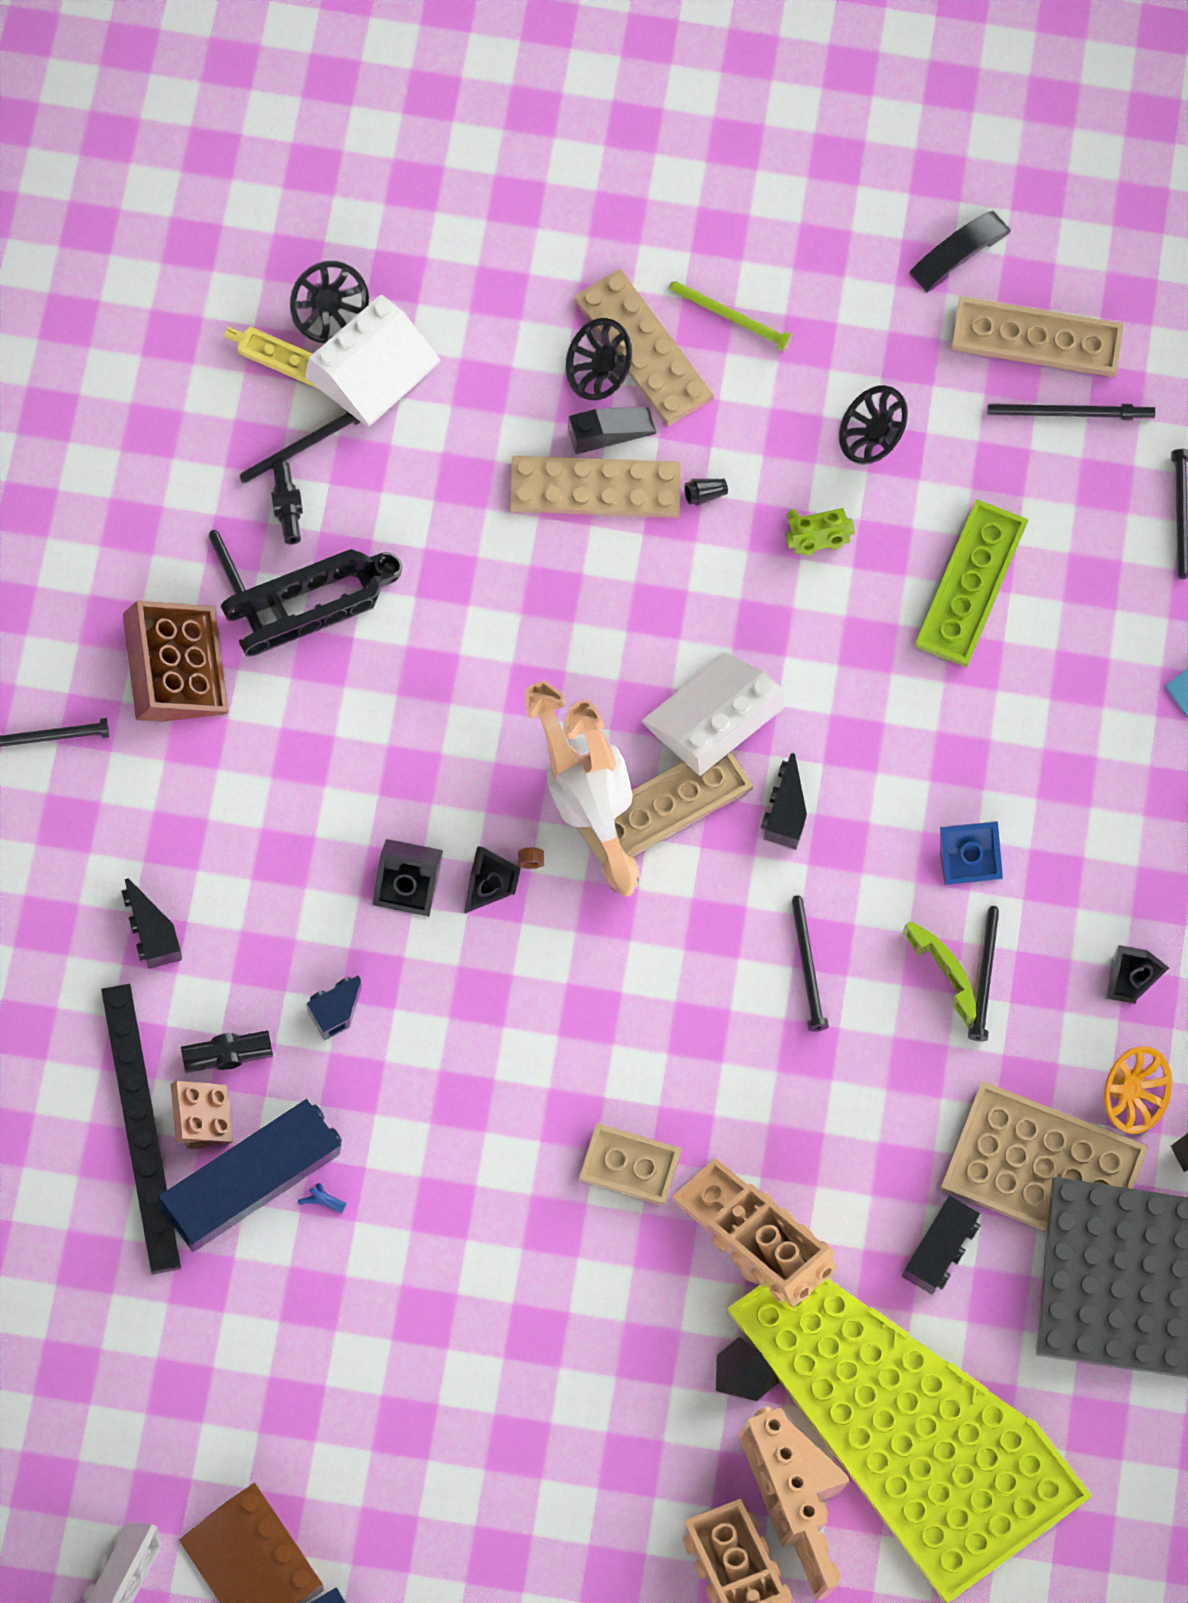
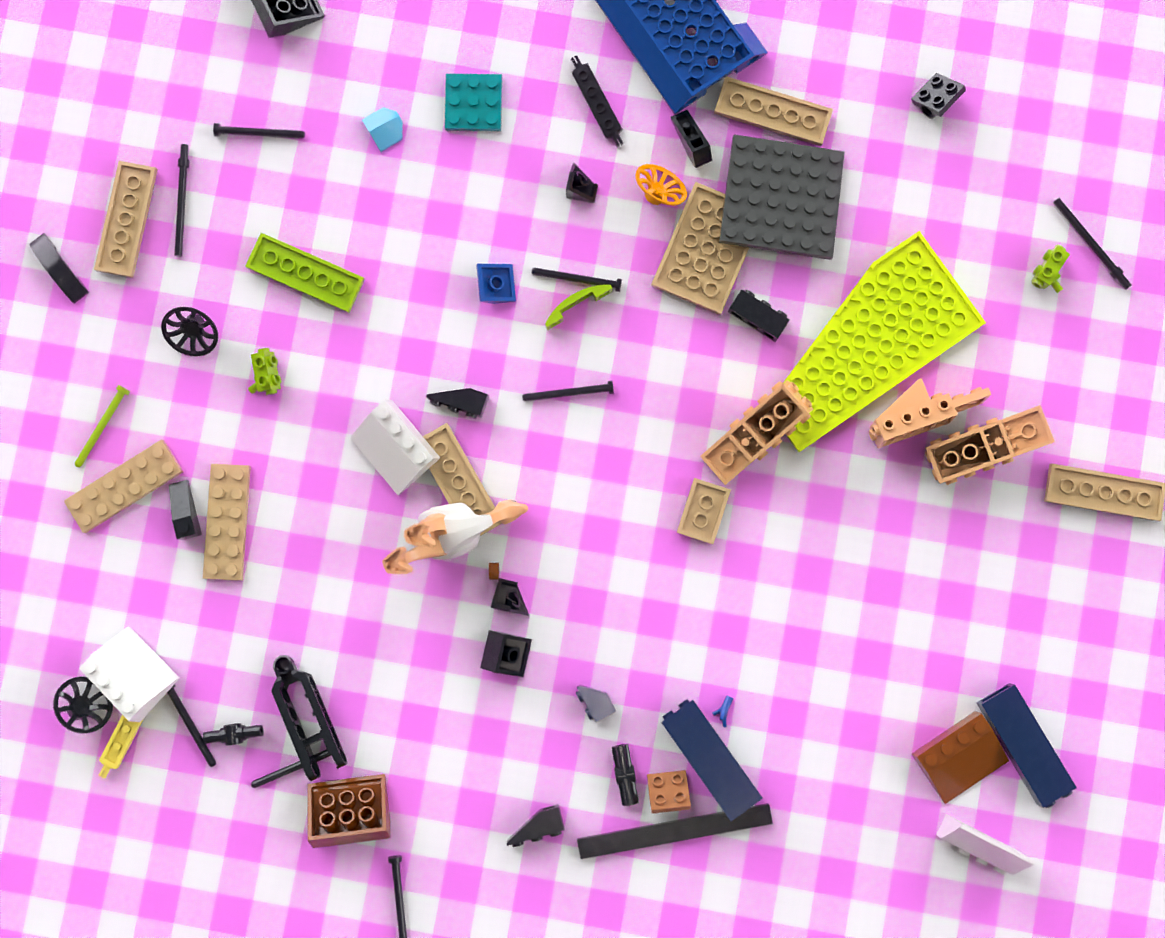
camera: 80 degrees left, 15 degrees up
black wheel [566,318,632,401] -> none
black cone [684,478,728,506] -> none
black slope [716,1336,779,1402] -> none

